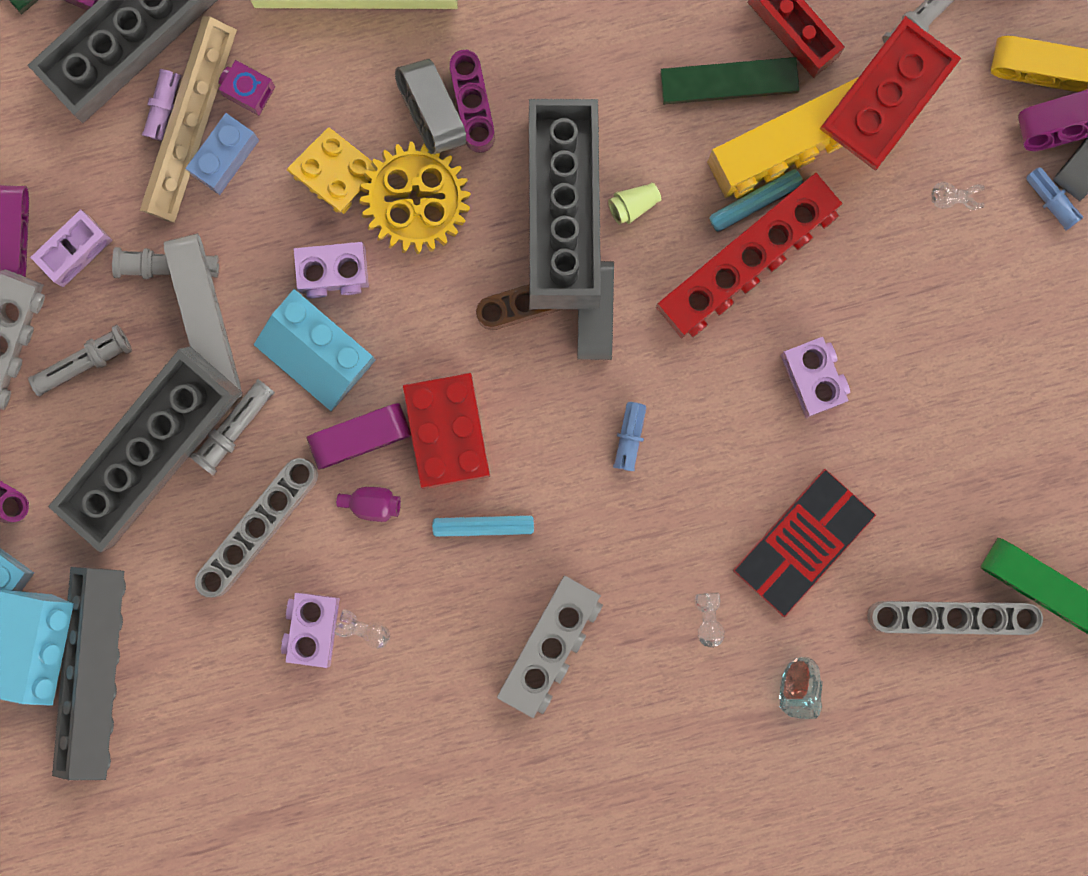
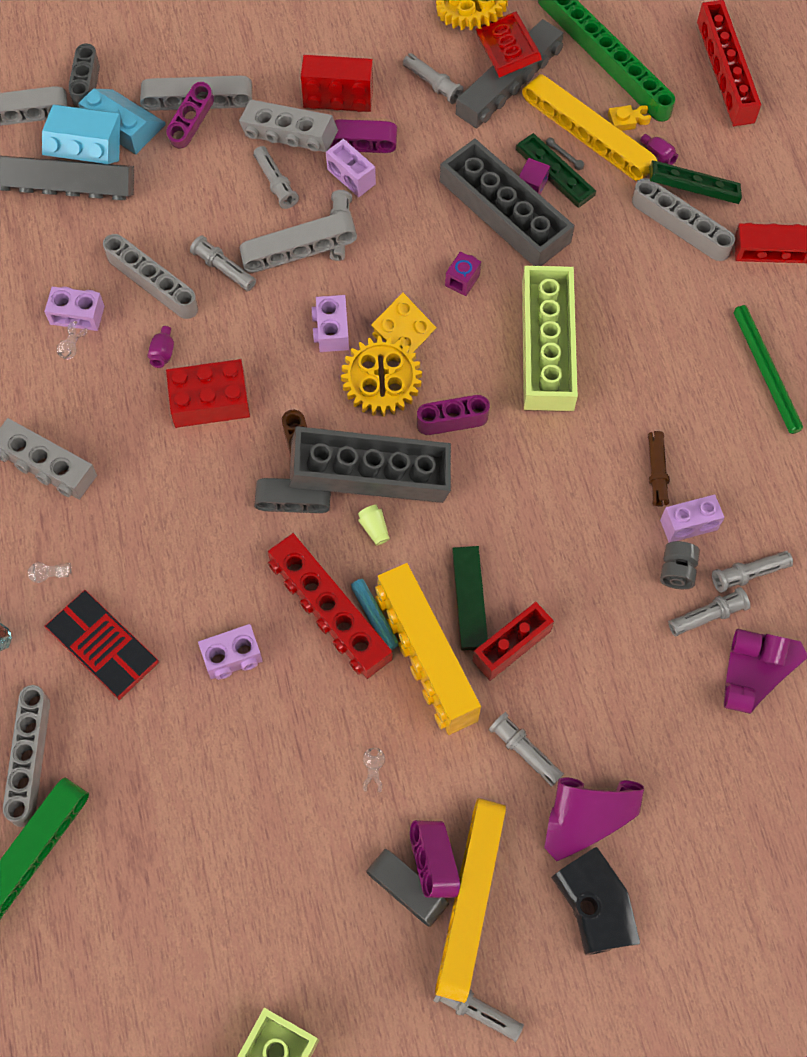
camera: 90 degrees right, 20 degrees down
dark grey brick [48,346,243,553] -> none
tan plate [140,16,237,223] -> none
lavender pin [142,69,181,141] -> none
medium blue brick [185,113,259,195] -> none
medium azure slope [254,289,376,412] -> none
magenta beam [306,403,411,470] -> none
beam [395,59,466,155] -> none
medium azure axle [432,516,534,537] -> none
medium blue axle [613,402,646,472] -> none
red tile [820,16,961,171] -> none
medium blue axle [1026,167,1084,231] -> none

